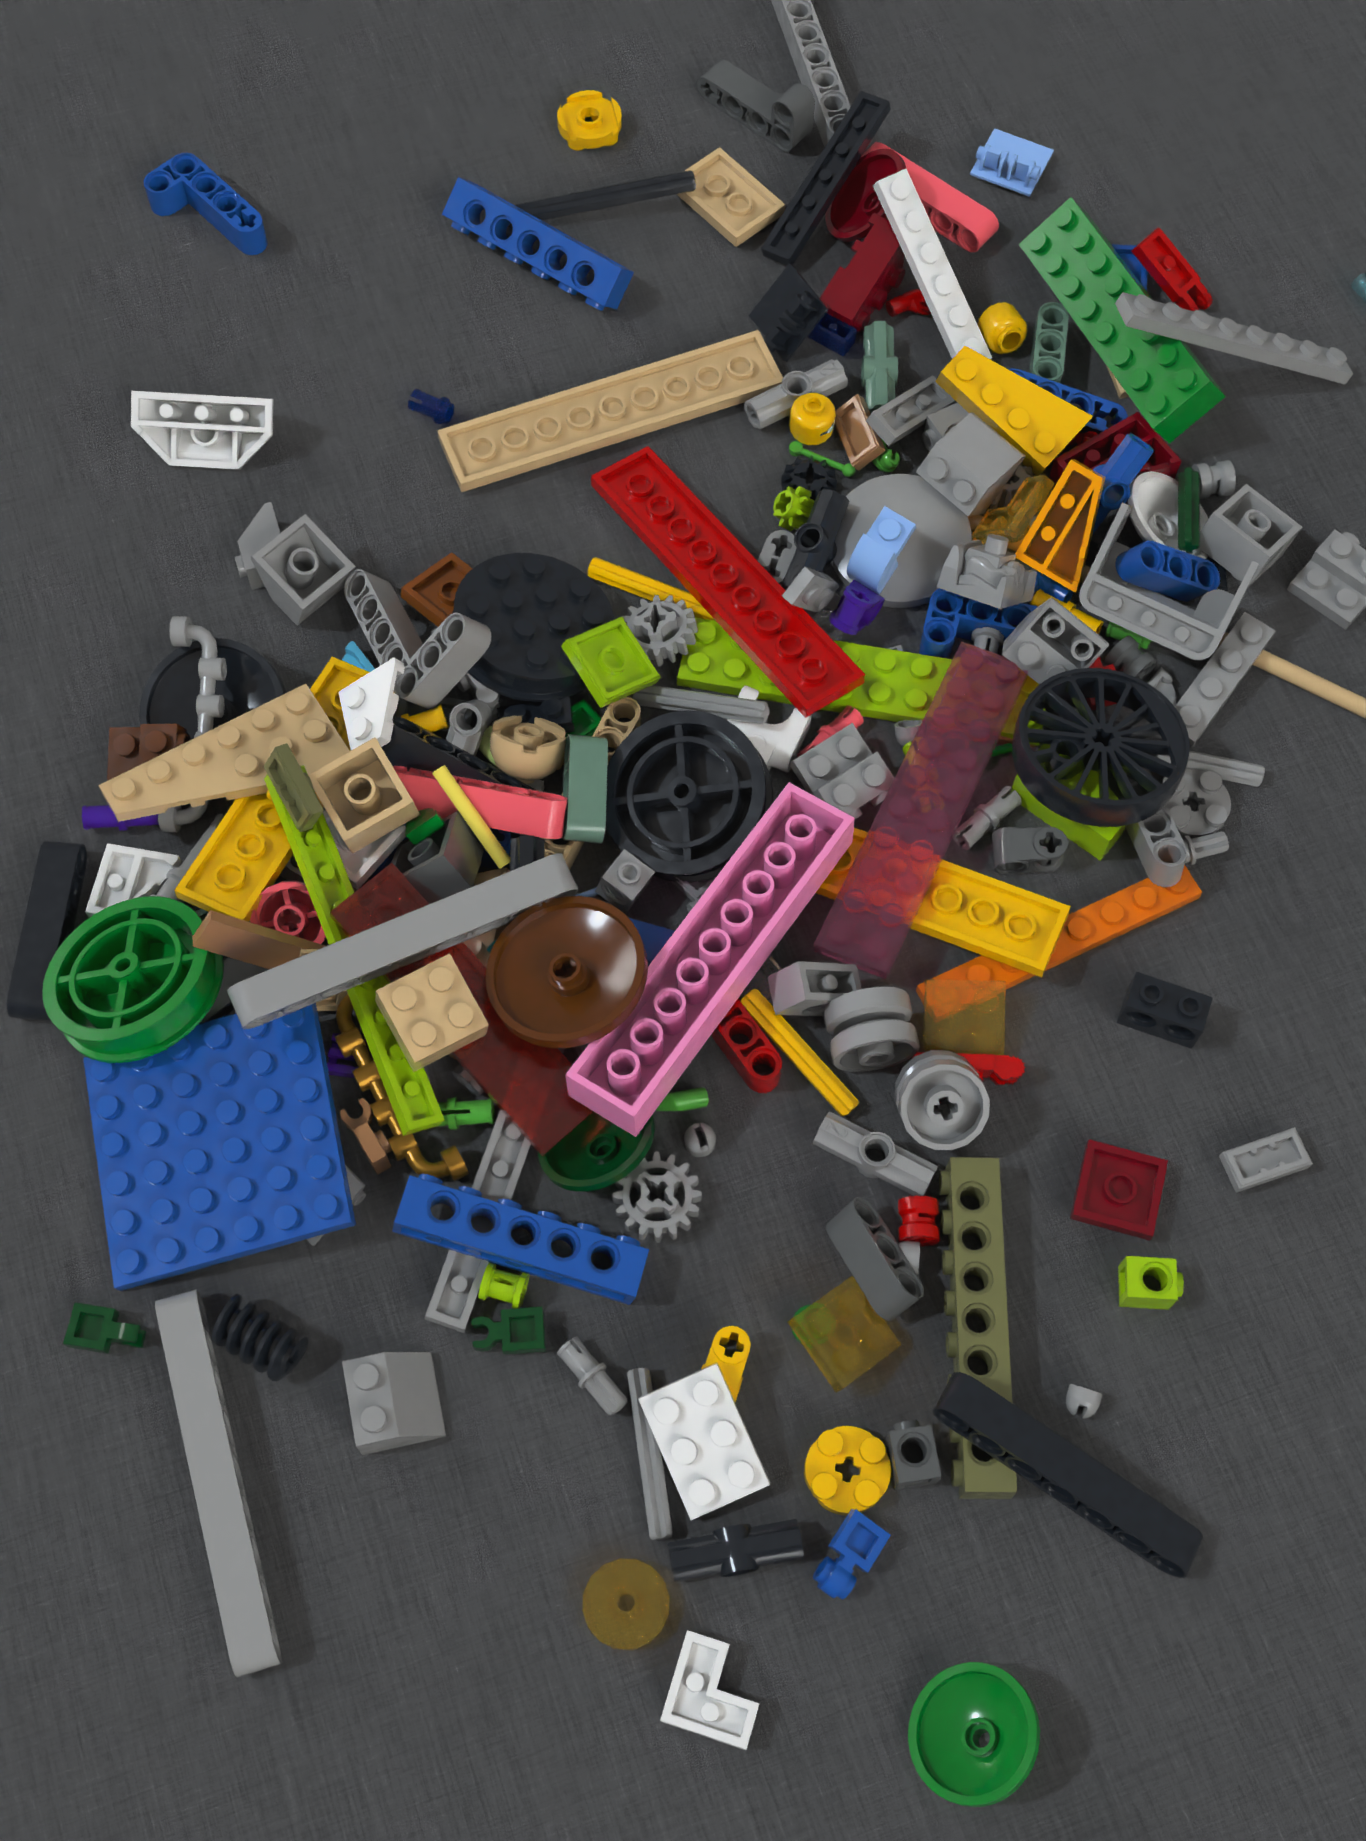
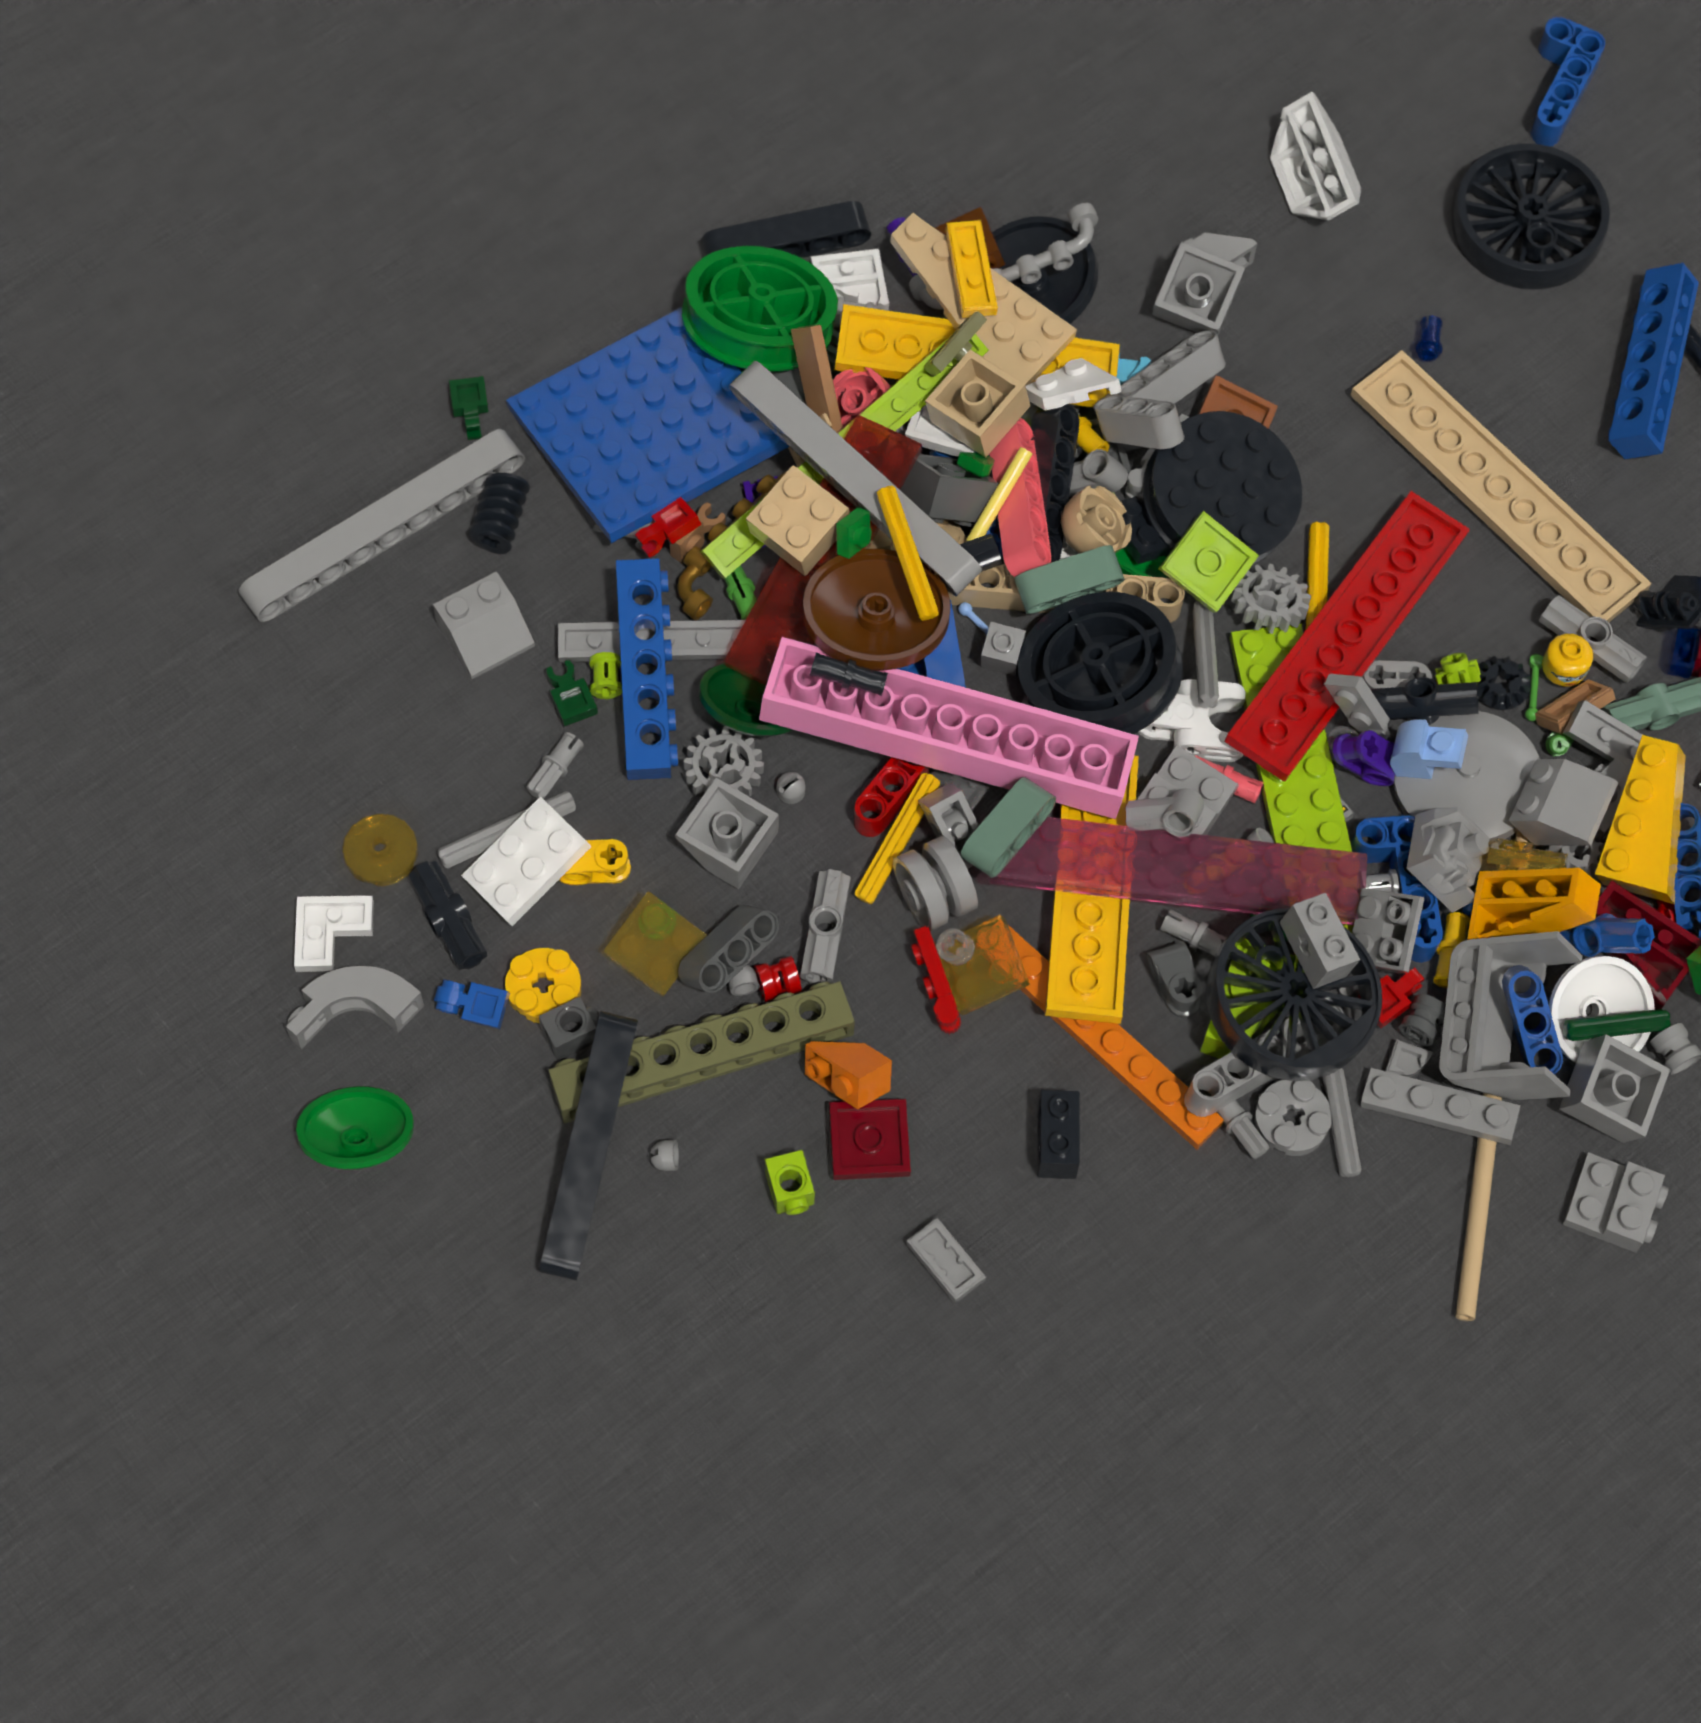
camera: 70 degrees right, 0 degrees up
bright green arm [656,1087,709,1111] -> none
light grey wheel [894,1050,990,1150] -> none
none -> light grey arch [286,966,424,1049]
none -> red plate [635,497,702,557]
none -> light grey slope [675,778,779,889]
none -> orange slope [805,1041,892,1109]
none -> black pin [810,652,888,696]
none -> green plate [836,507,872,559]
none -> yellow axle [877,485,939,621]
none -> clear bush [936,928,975,966]
none -> yellow tile [945,220,998,318]
none -> sand green beam [961,777,1056,878]
none -> light grey piece [1125,788,1204,837]
none -> light grey brick [1279,893,1360,989]
none -> black piece [1452,143,1610,290]

